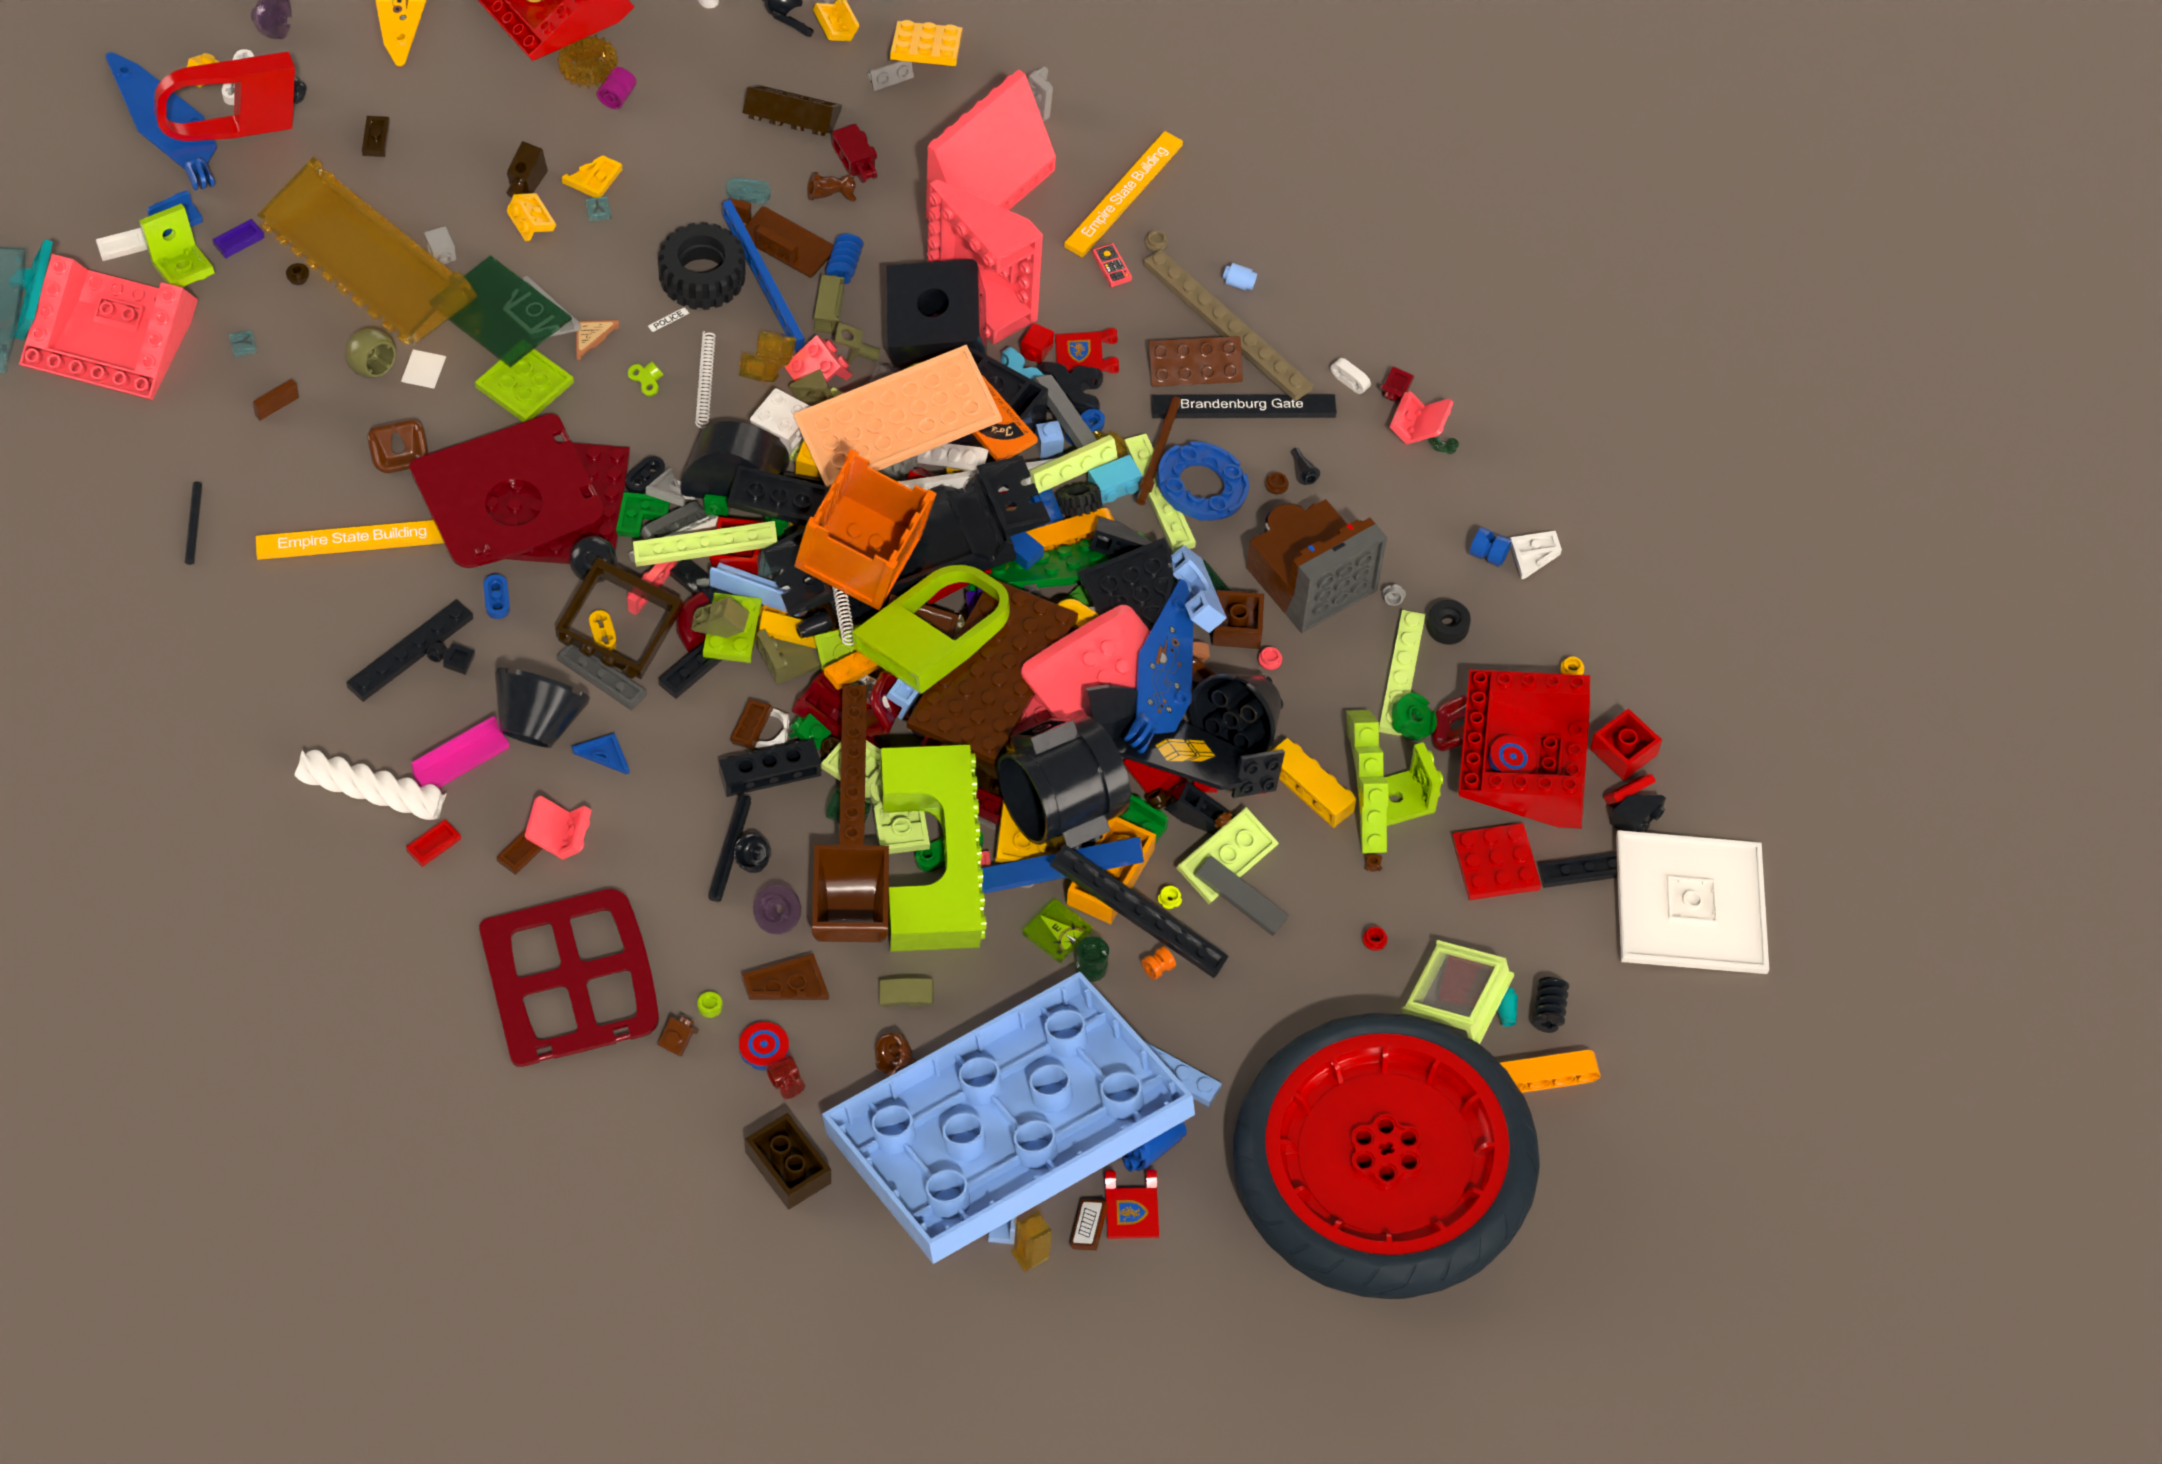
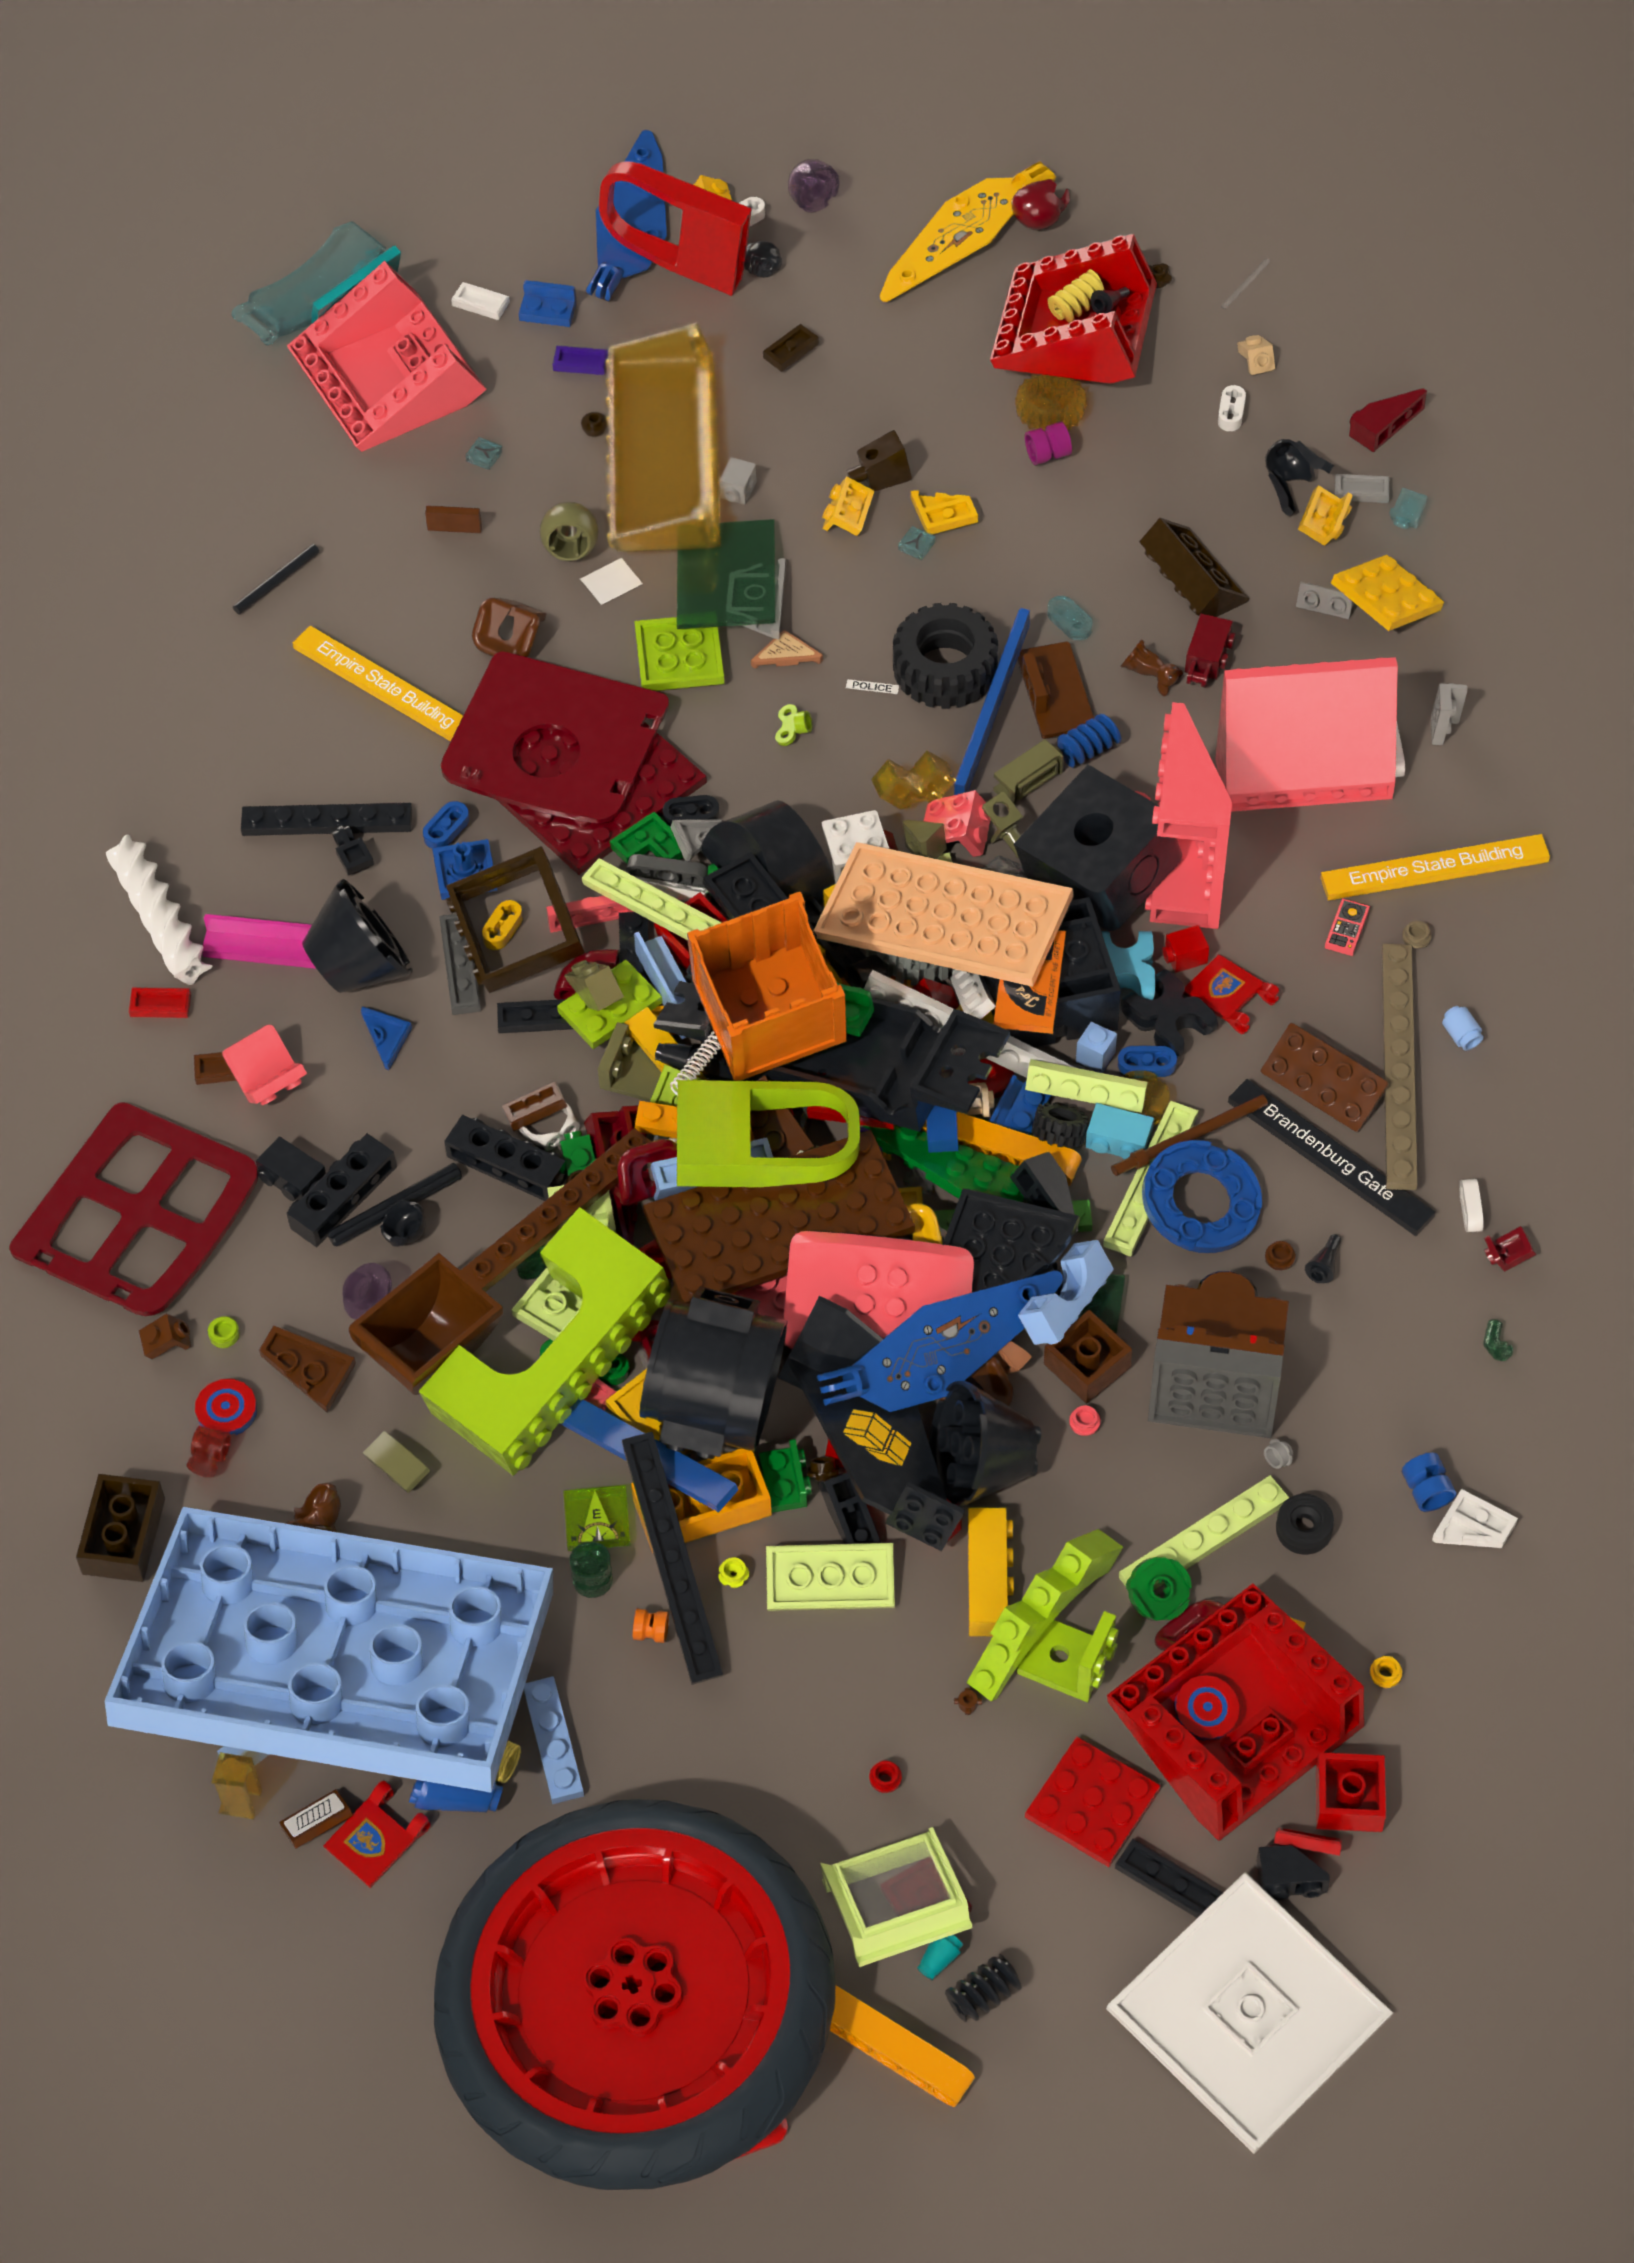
camera: 50 degrees right, 0 degrees up
lime bracket [139,204,215,288] -> none
black cylinder [569,535,617,583] -> none
white piece [695,331,716,428] -> none
reddish brown plate [729,198,751,224] -> none
dark grey tile [1034,375,1097,449] -> none
dark grey tile [1195,855,1289,936] -> none
reddish brown piece [1214,811,1232,828] -> none
coral bracket [1390,391,1454,445] -> none
none -> black brick [256,1136,326,1201]
none -> black brick [287,1133,397,1247]
none -> blue plate [432,839,498,900]

